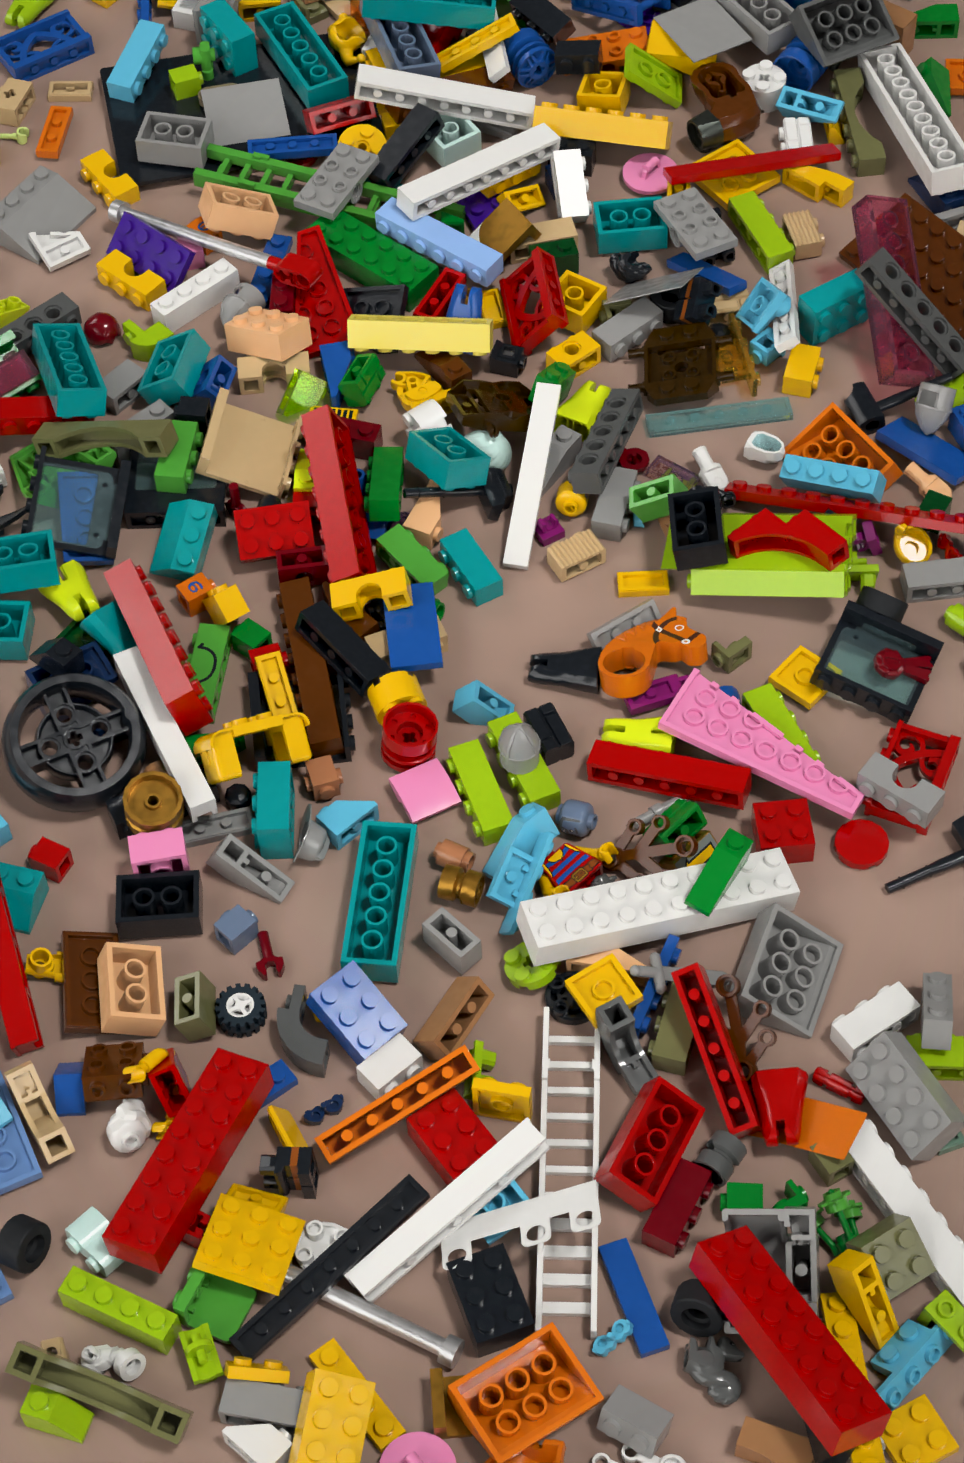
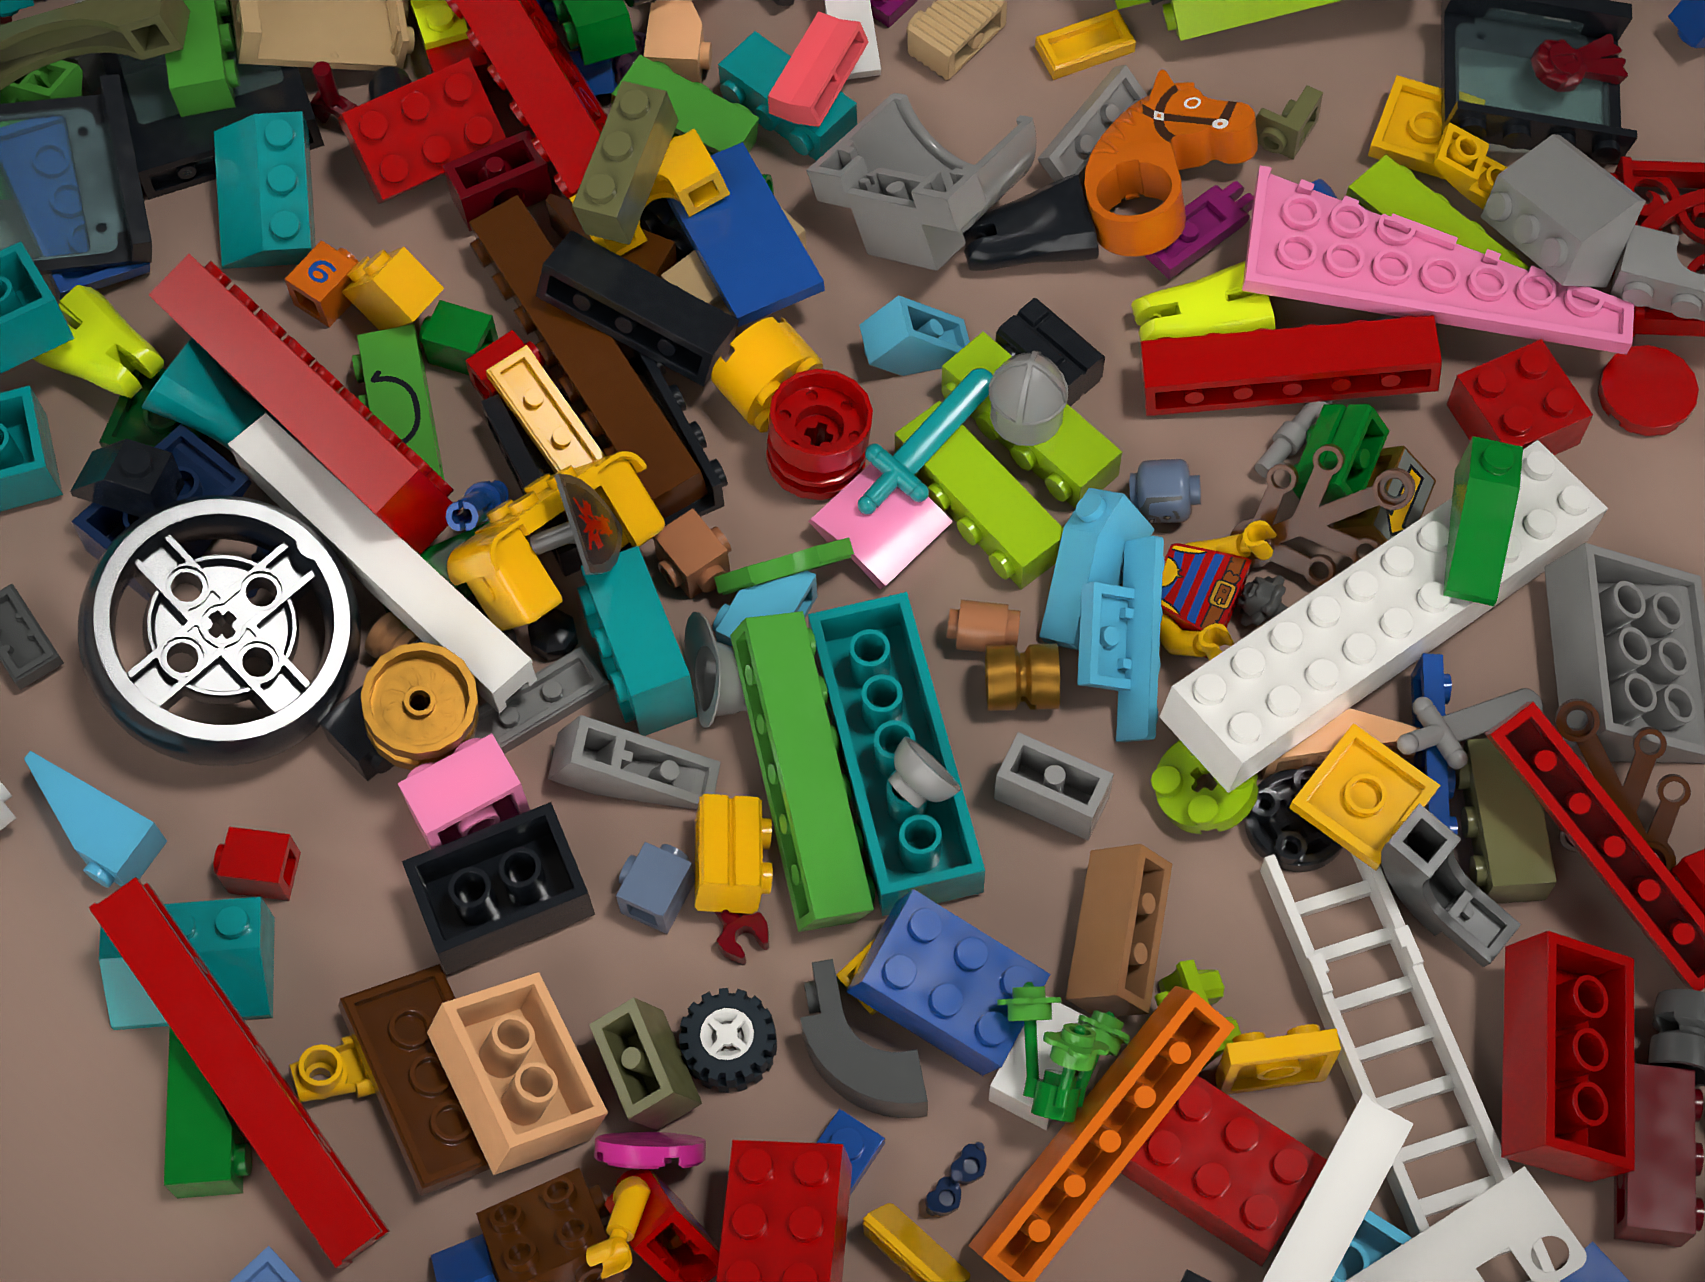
camera: 20 degrees left, 10 degrees up
none -> blue pin [446,480,509,531]
none -> shield [530,474,622,575]
none -> olive brick [572,81,679,245]
none -> dark pink tile [594,1132,706,1169]
none -> yellow brick [695,794,773,914]
none -> bright green tile [714,537,854,595]
none -> bright green brick [730,611,875,932]
none -> coral piece [768,11,869,127]
none -> light grey piece [806,93,1036,271]
none -> teal sword [857,368,993,514]
none -> light grey piece [888,736,961,809]
none -> plant [997,982,1130,1122]
none -> yellow slope [1433,123,1508,209]
none -> light grey slope [1480,134,1645,287]

